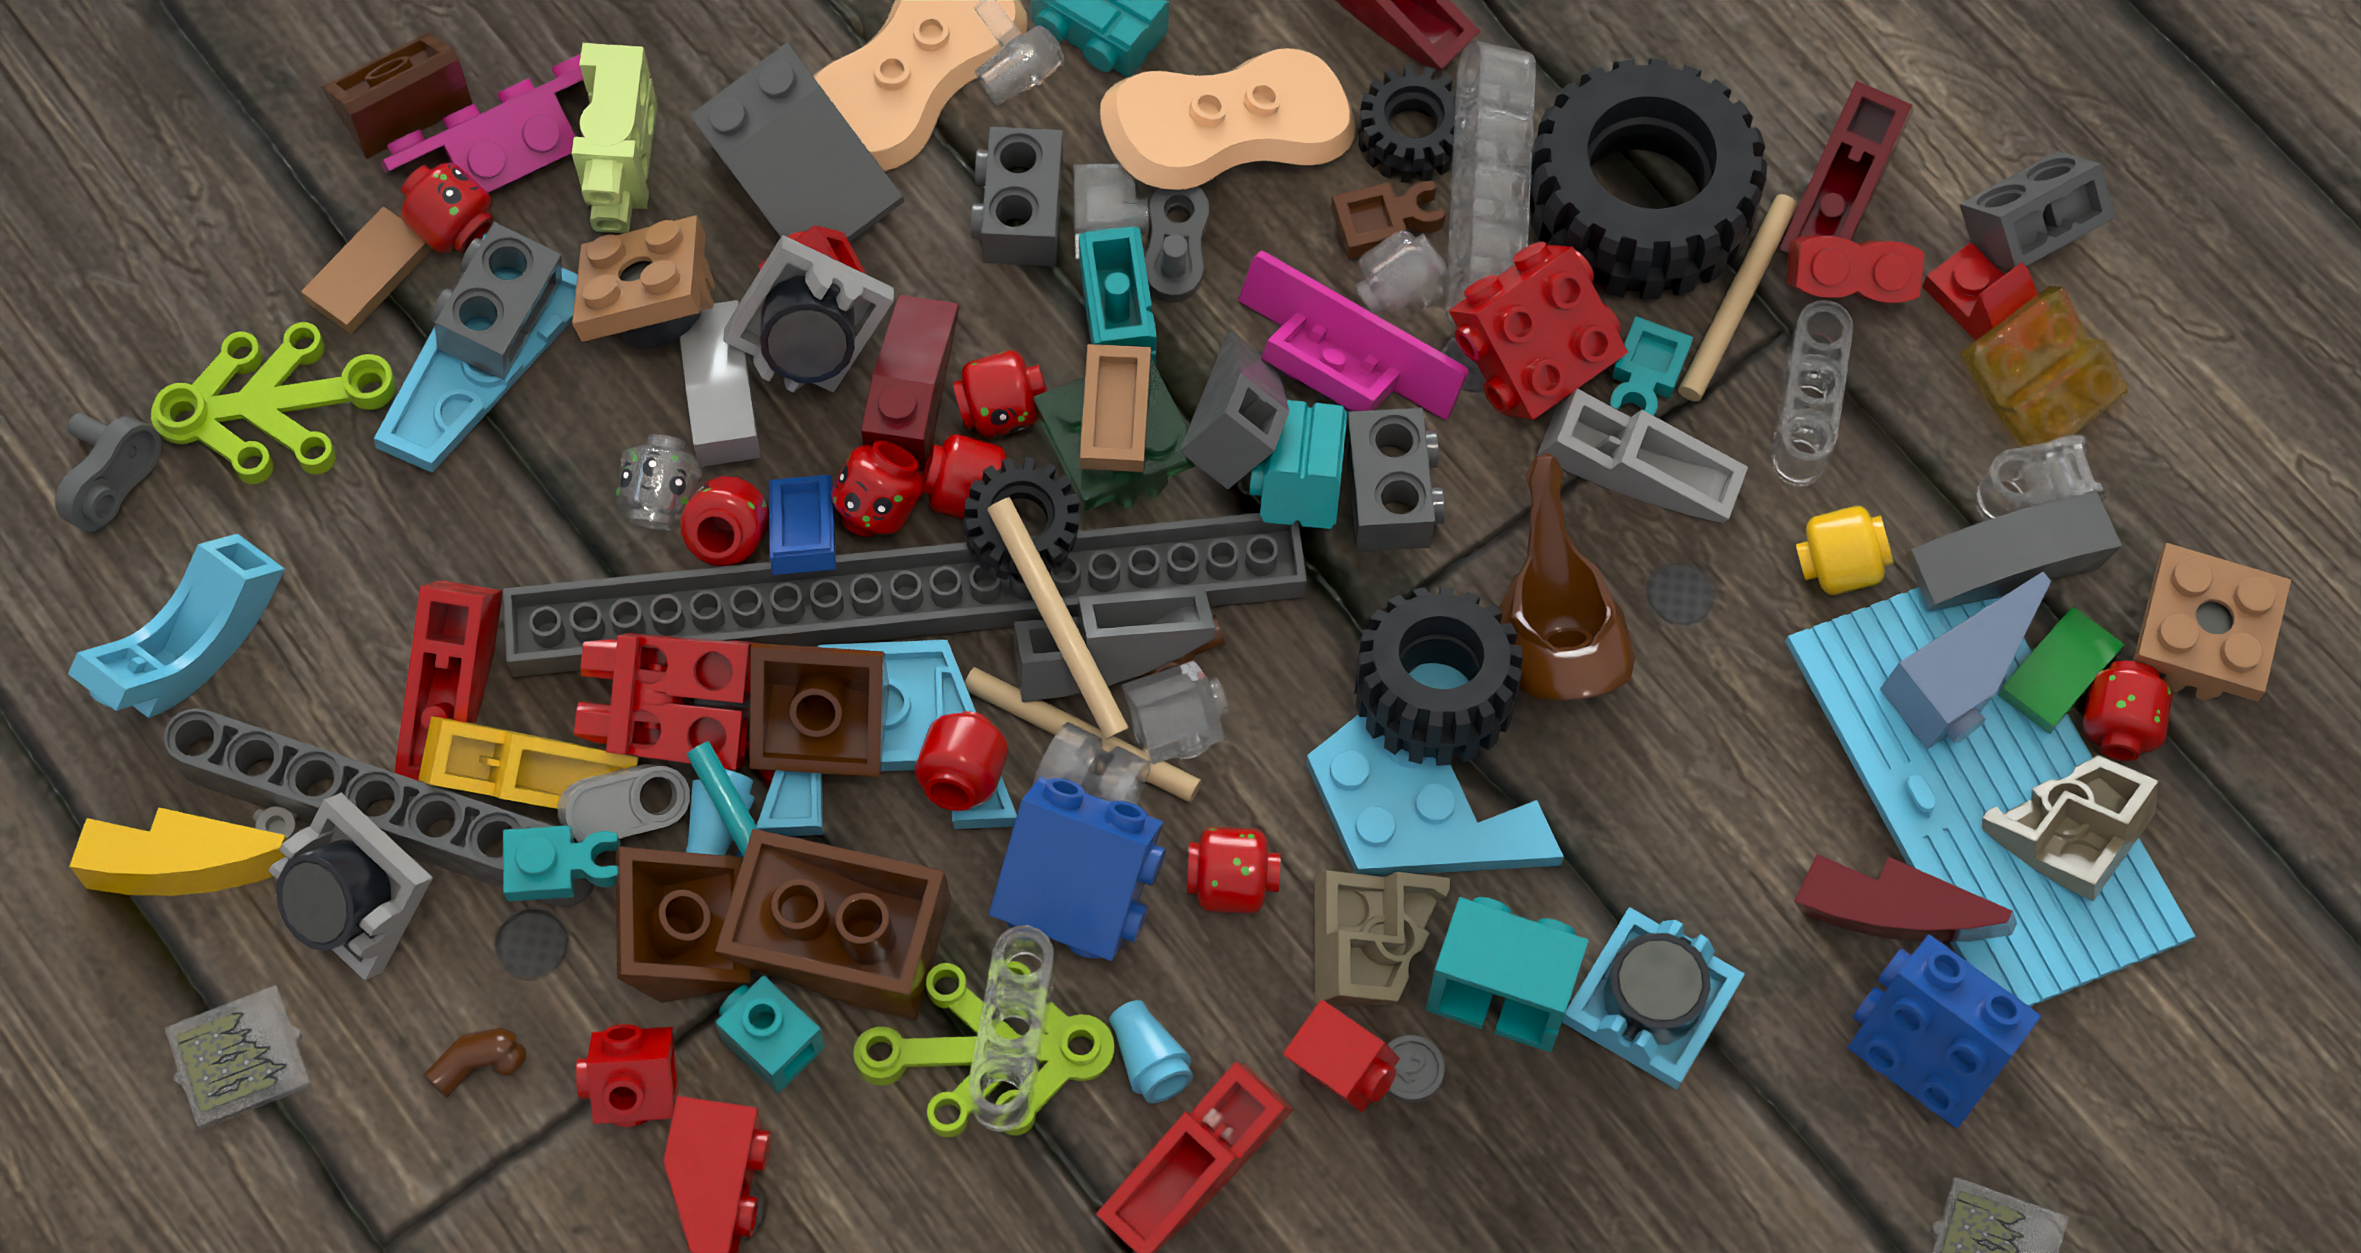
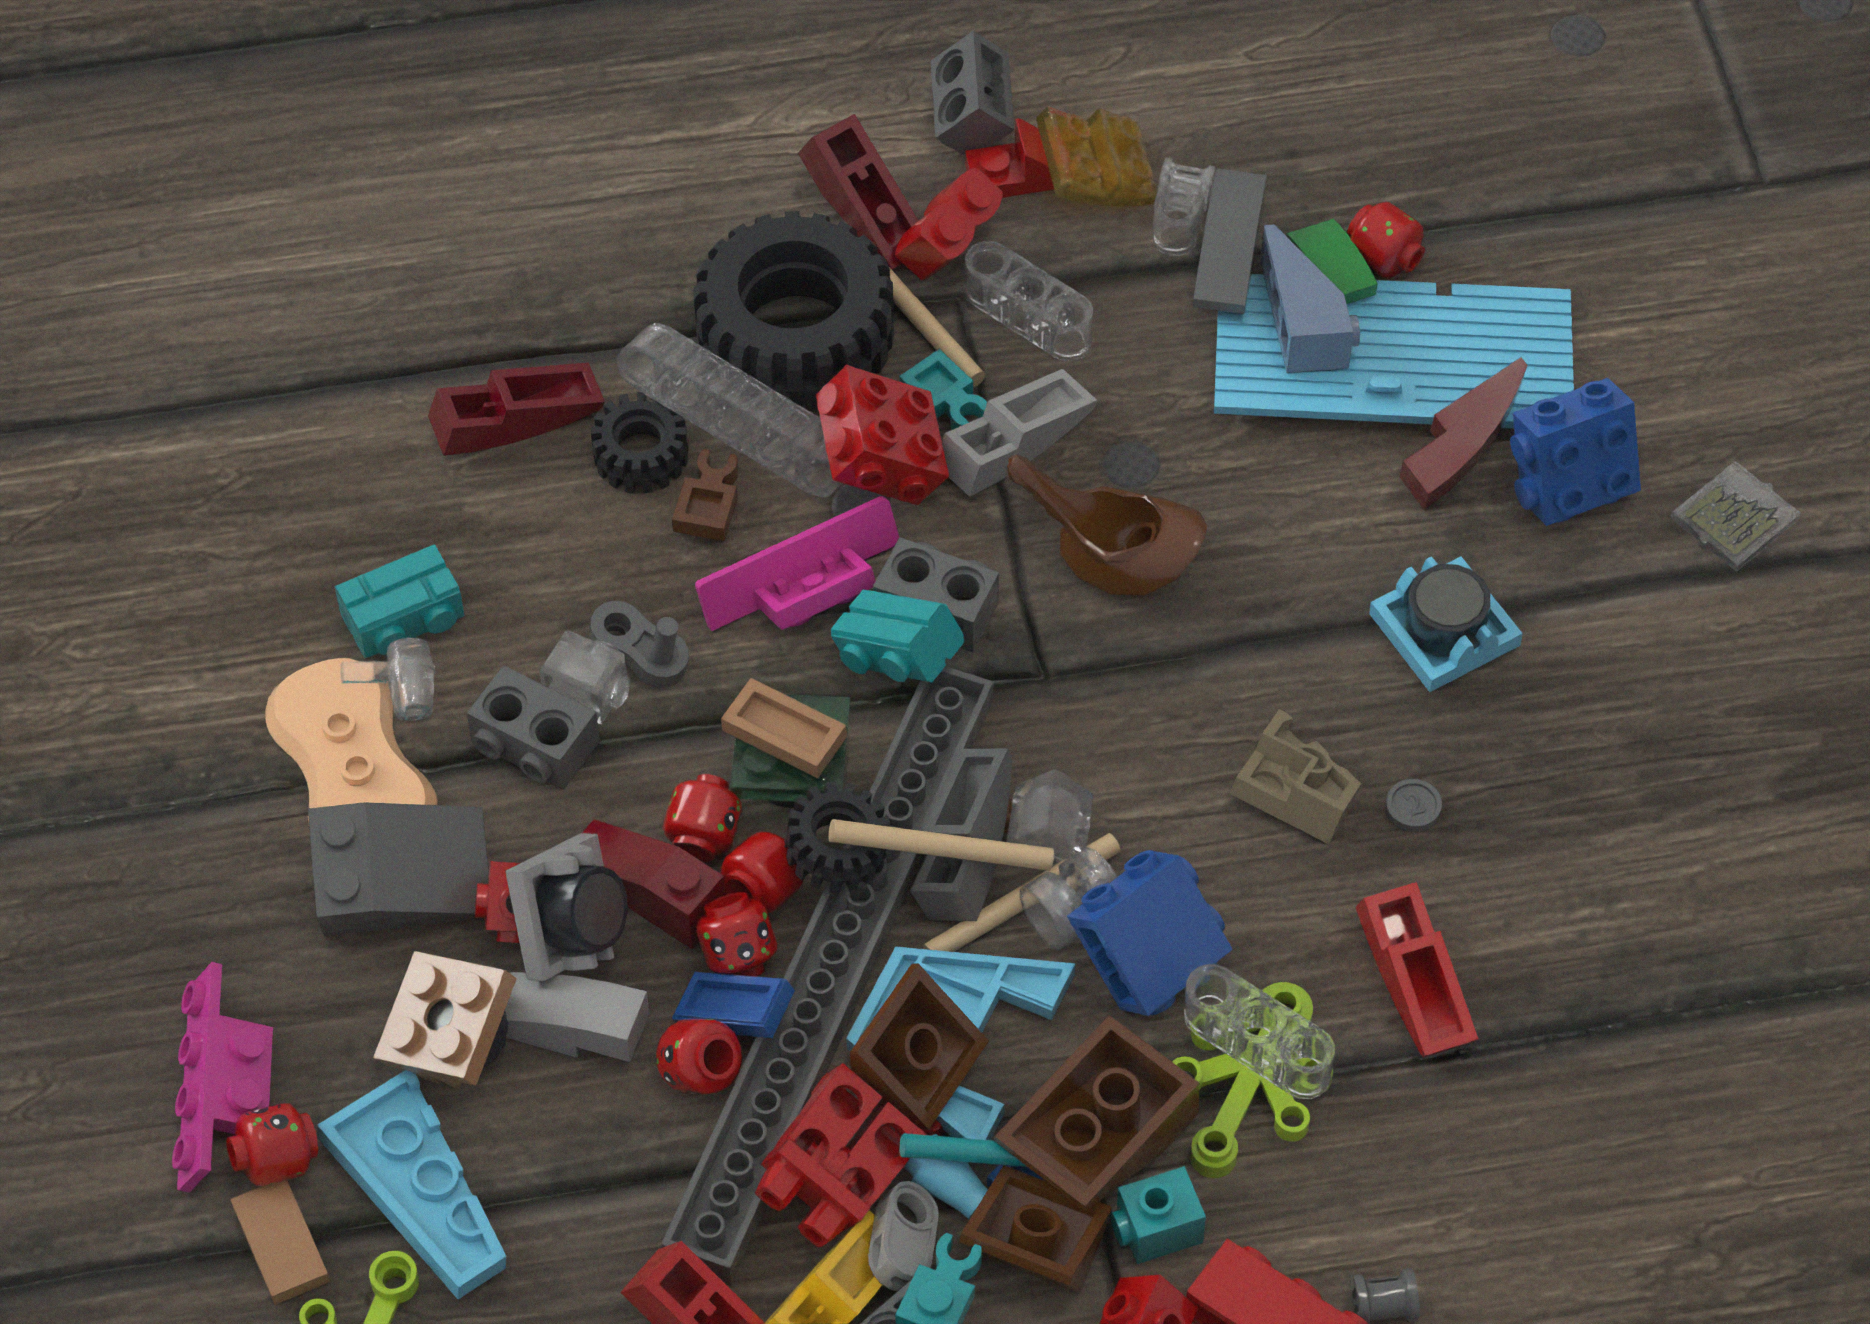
camera: 60 degrees left, 10 degrees down
reddish brown slope [322,32,473,160] -> none
dark grey brick [430,222,562,380] -> none
yellowish green hips [572,43,658,233] -> none
clear head [615,434,702,530] -> none
red head [914,711,1009,811] -> none
teal brick [1078,226,1157,369] -> none
light nougat plate [1100,49,1356,190] -> none
medium azure cone [1109,1000,1193,1103] -> none
dark grey slope [1179,331,1289,489] -> none
red head [1187,827,1281,914] -> none
red brick [1283,999,1401,1113] -> none
medium azure wing [1306,663,1564,876] -> none
black tyre [1354,586,1523,766] -> none
clear head [1355,230,1450,322] -> none
teal piece [1425,897,1589,1053] -> none
yellow head [1796,506,1894,596] -> none
dark tan slope [1982,755,2159,901] -> none
medium nougat piece [2133,543,2291,702] -> none

